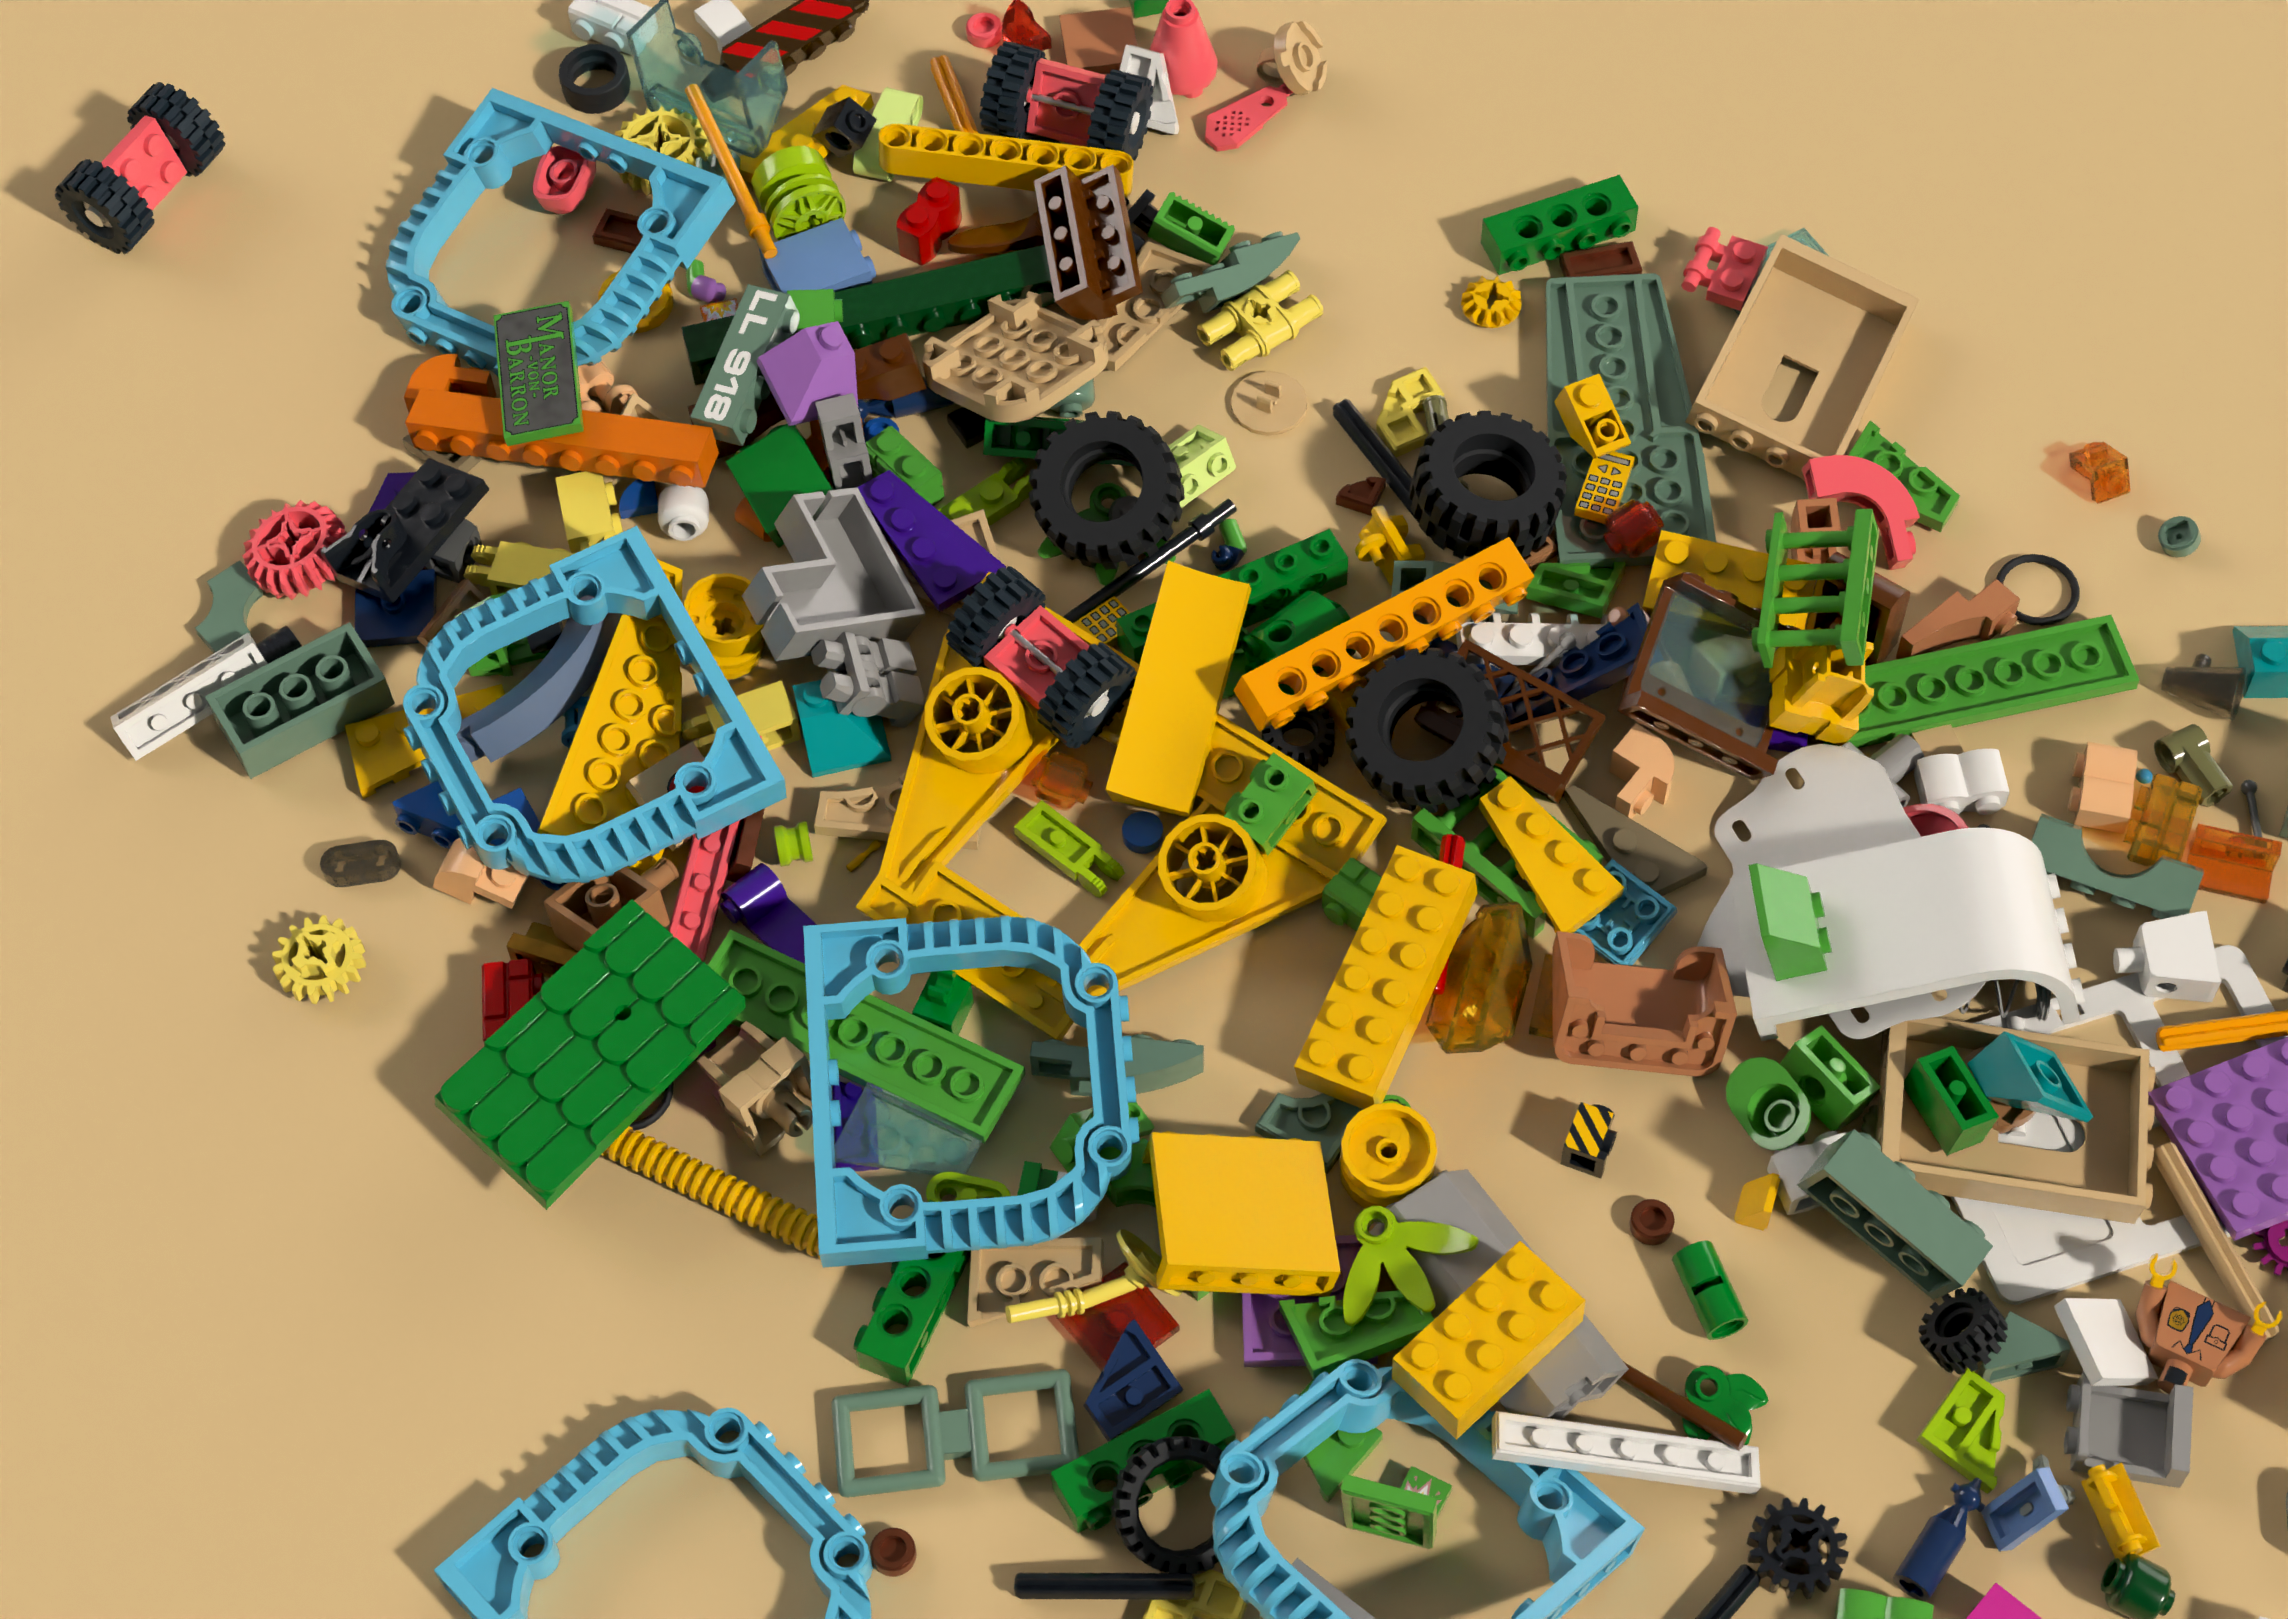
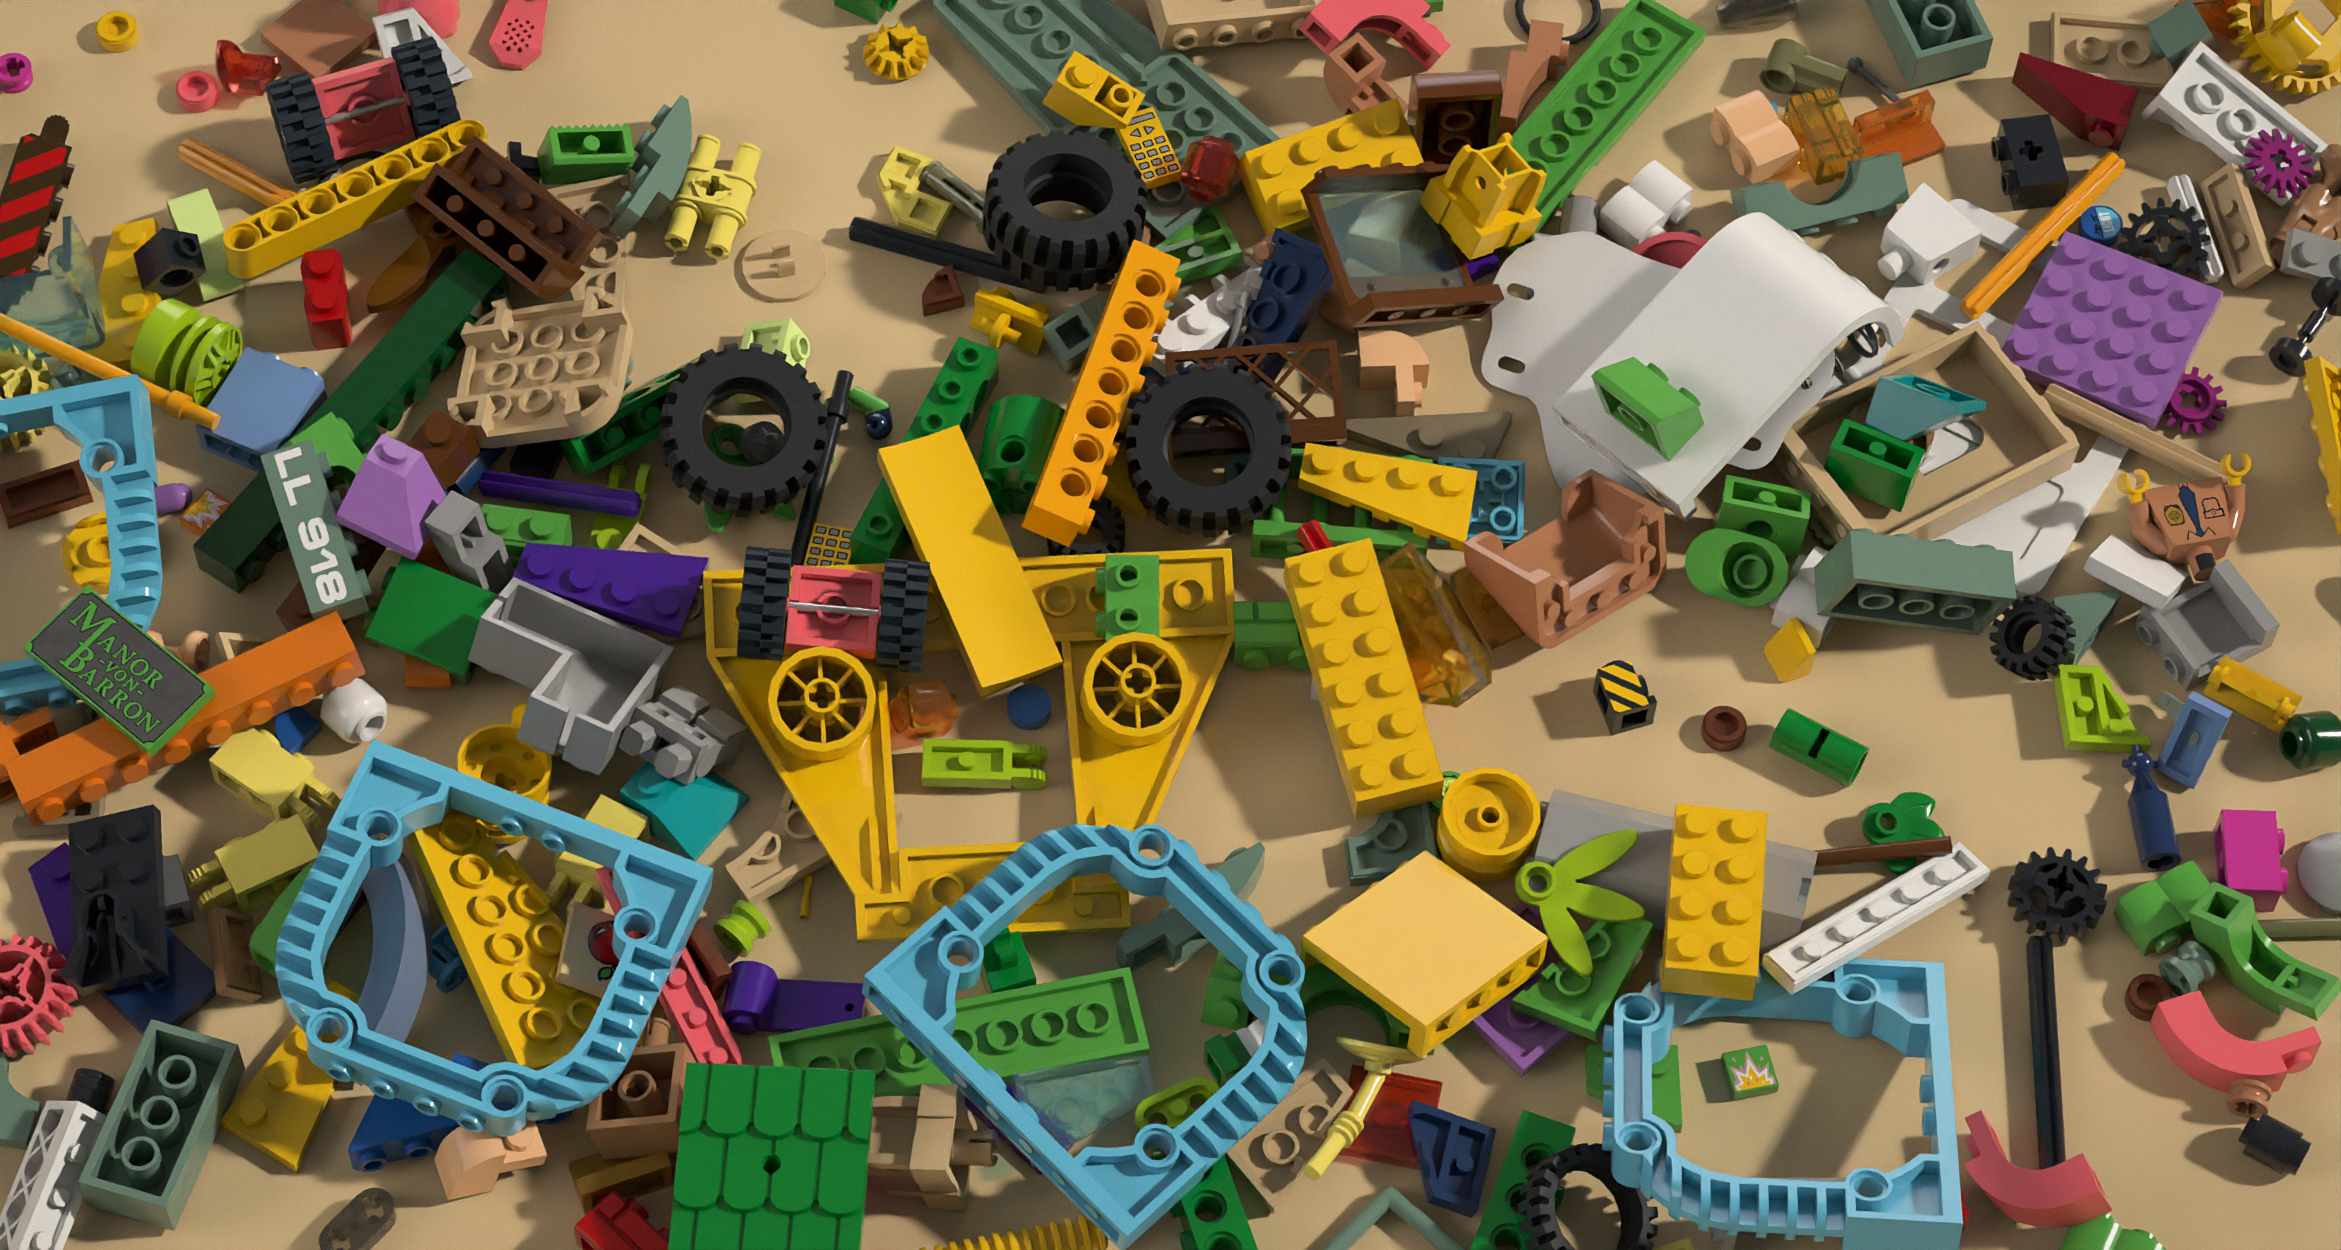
camera: 45 degrees left, 0 degrees up
bright green tile [1341,1474,1437,1549] -> none
bright green fence [1752,508,1879,668] -> none
none -> dark purple axle [479,471,643,518]

